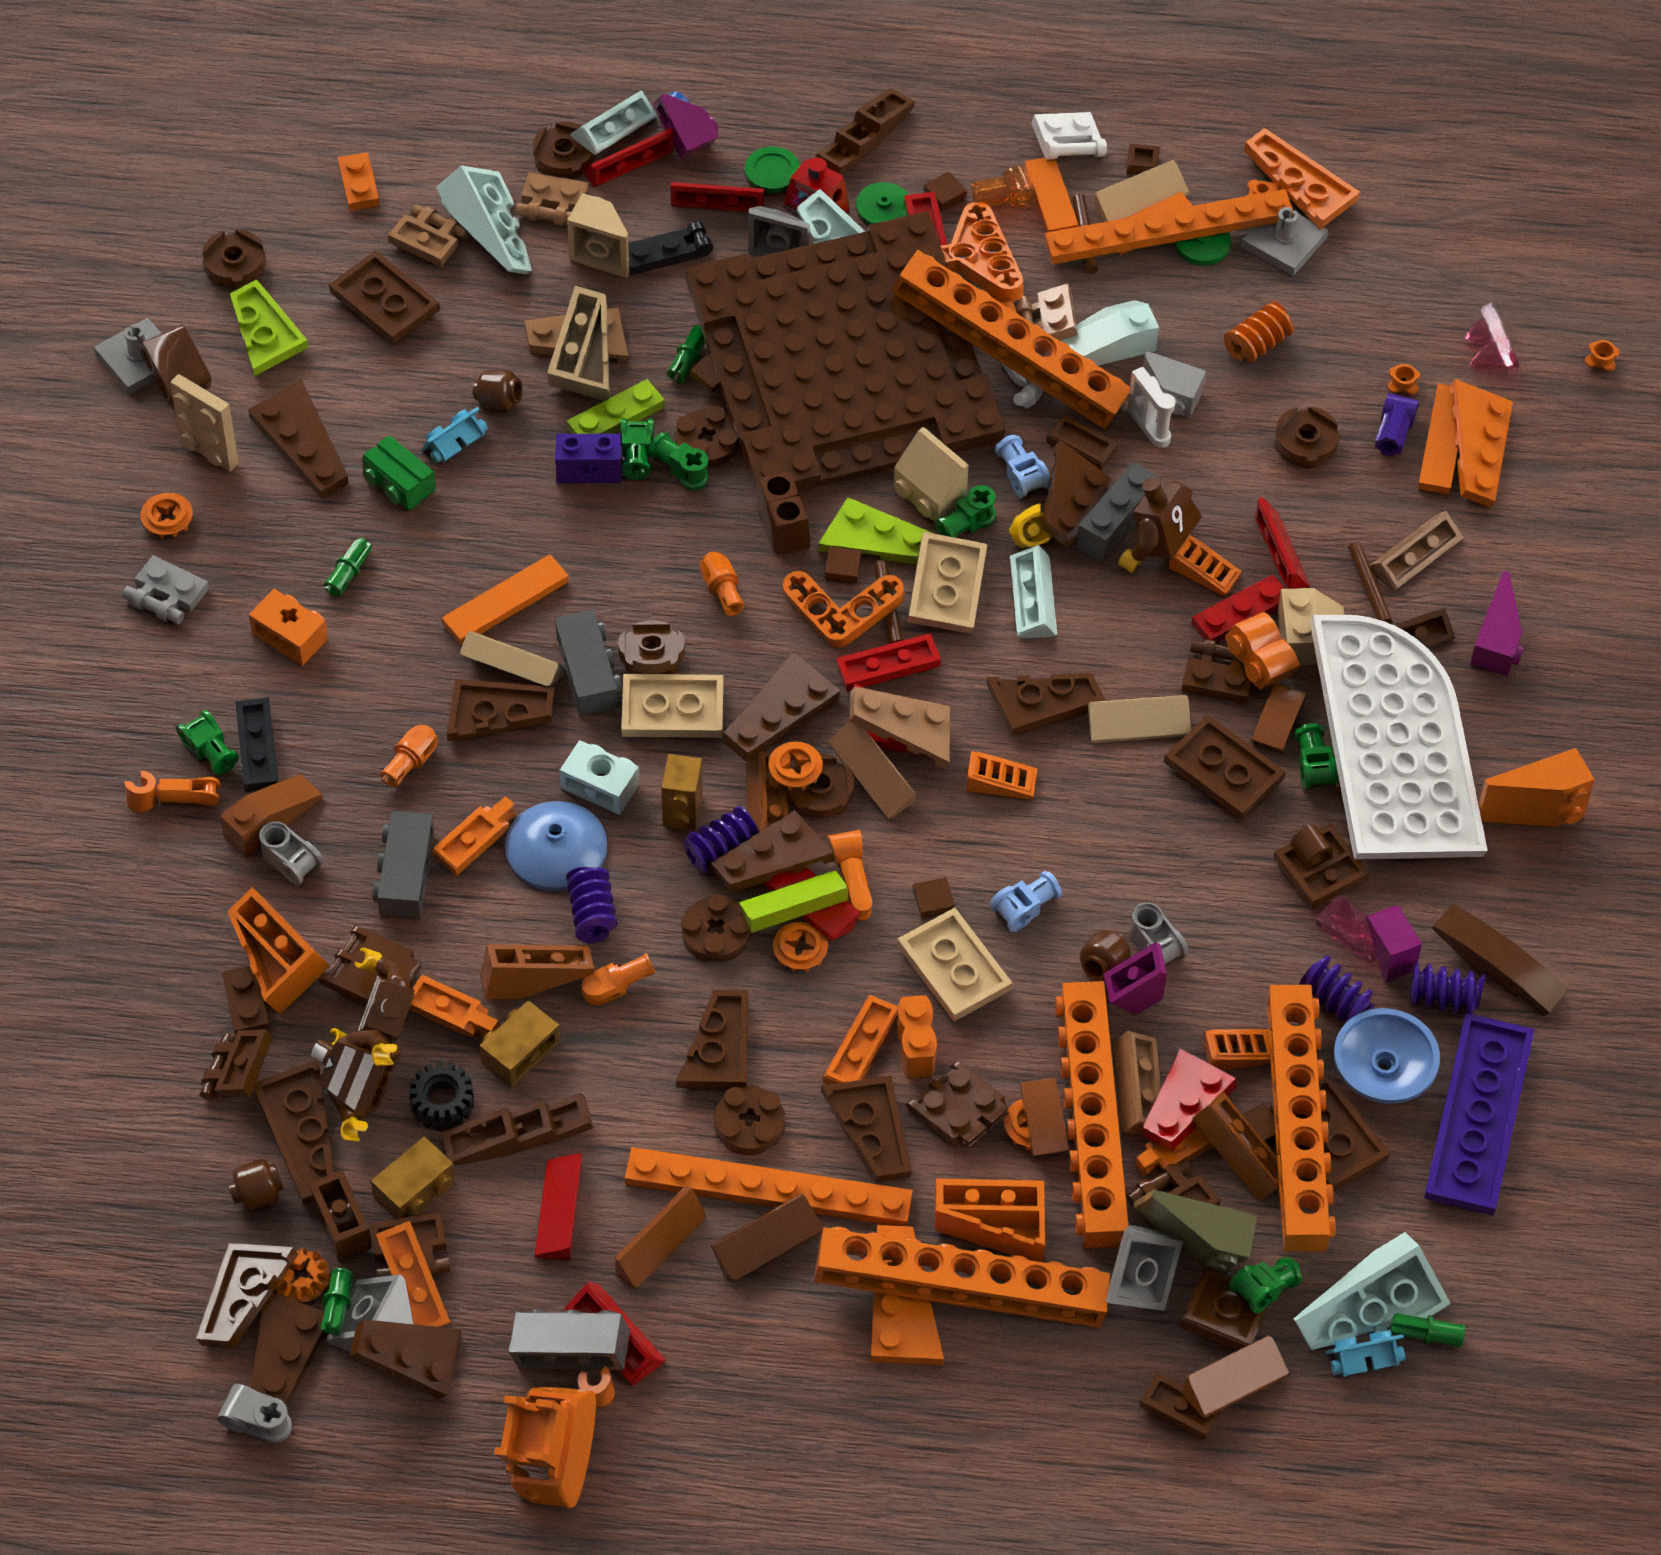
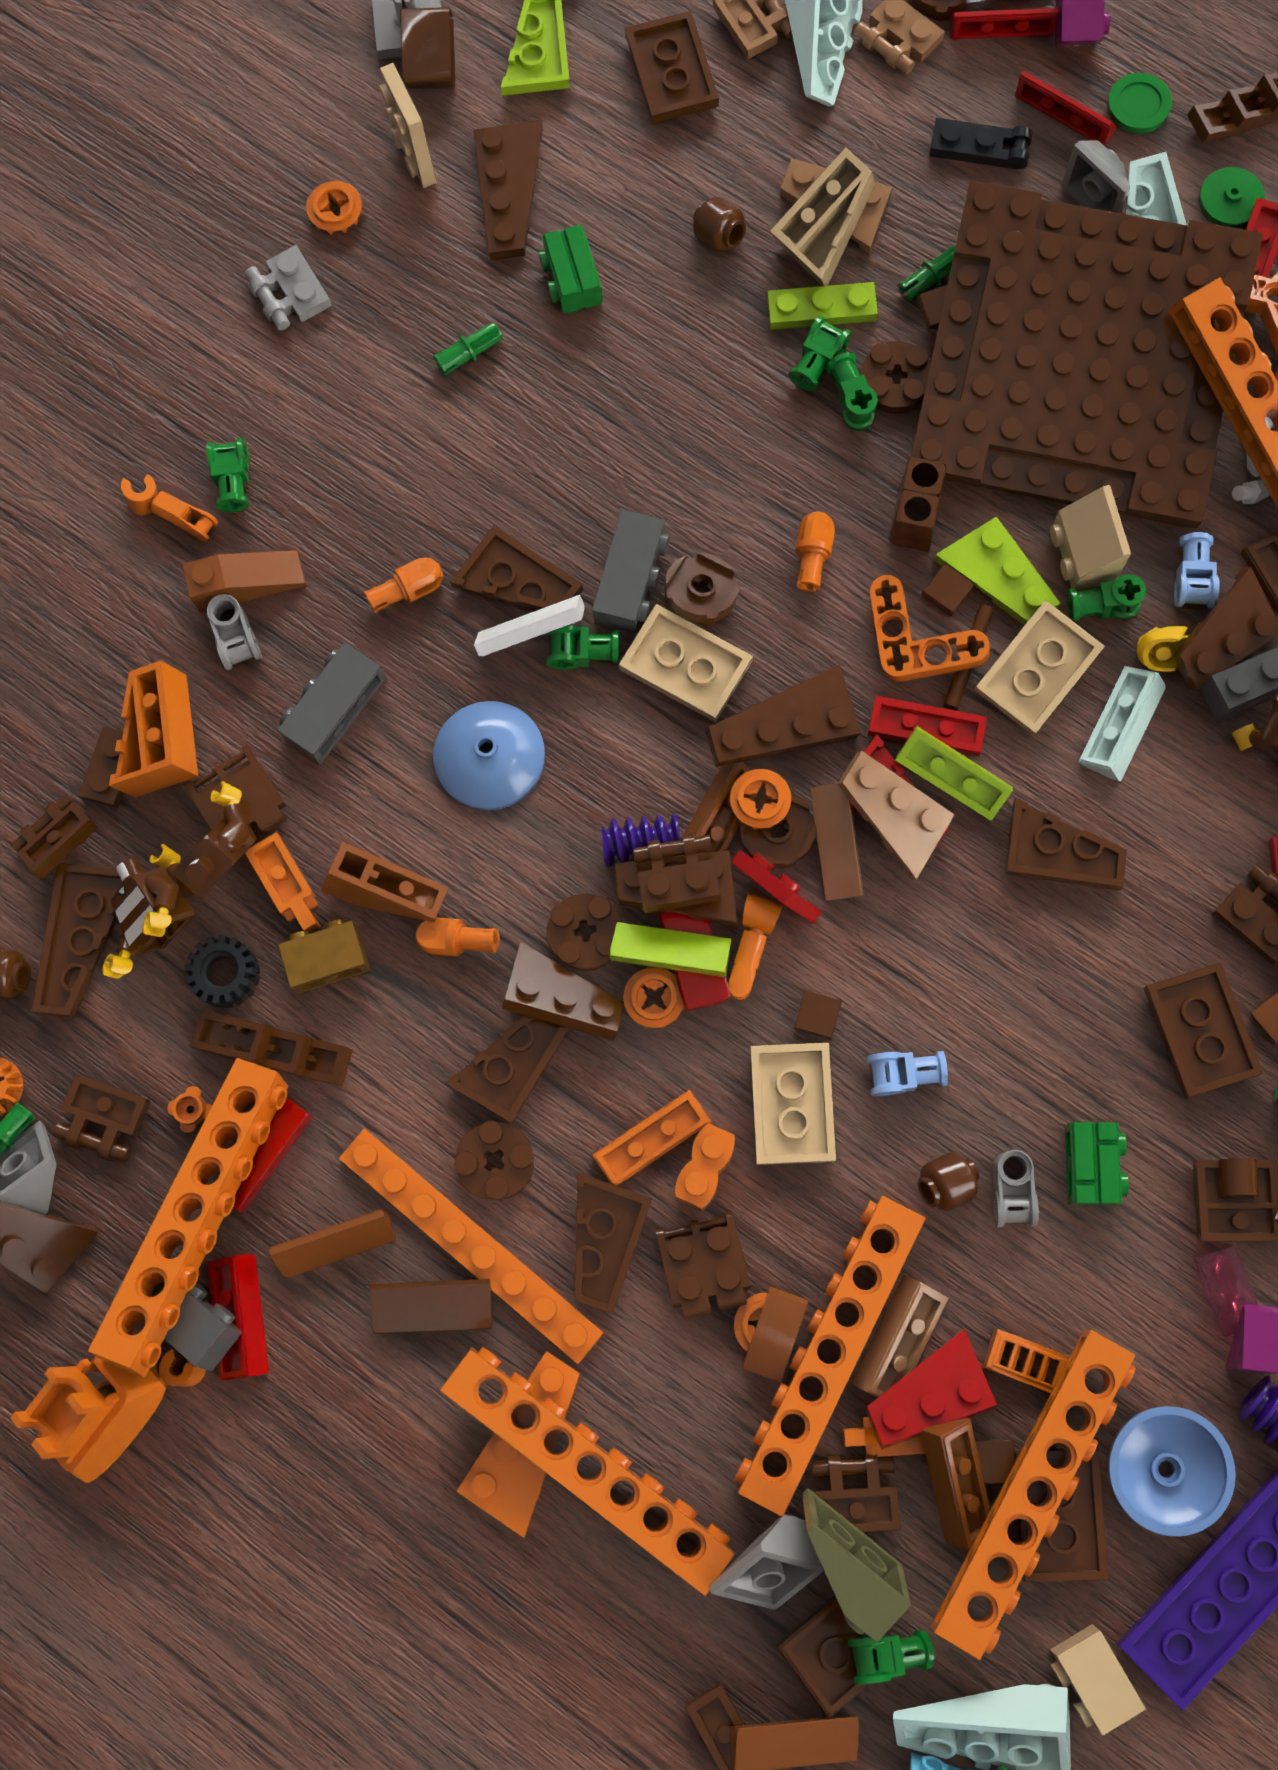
camera: 40 degrees right, 20 degrees up
black plate [235,697,278,792] -> none
orange brick [249,589,328,666] -> none
reddish brown brick [309,1170,372,1262] -> none
pearl gold brick [371,1136,455,1219] -> none
orange plate [376,1221,450,1327] -> none
medium azure hinge [421,407,488,463] -> none
orange hinge [432,796,516,876] -> none
orange tile [442,554,569,646] -> none
tan slope [460,631,566,686] -> none
dark purple brick [555,434,621,483] -> none
light aqua brick [560,740,639,815] -> none
dark purple piece [566,867,618,944] -> none
tan slope [567,193,630,278] -> none
pearl gold brick [661,754,703,829] -> none
red torso [783,157,850,214] -> none
orange wedge [935,1179,1045,1262] -> none
orange slope [966,751,1038,800] -> none
tan slope [1087,695,1191,743] -> none
magenta slope [1104,942,1167,1014] -> none
dark purple piece [1299,955,1375,1022] -> none
none -> orange brick [88,1058,288,1378]
none -> orange plate [167,1086,212,1133]
none -> white tile [474,595,585,656]
none -> wing [502,941,624,1041]
none -> green connector [546,624,620,670]
none -> reddish brown plate [633,834,721,914]
none -> red wing [731,850,822,924]
none -> lime plate [895,726,1013,821]
none -> tan brick [1050,1624,1146,1736]
none -> green brick [1065,1122,1129,1206]

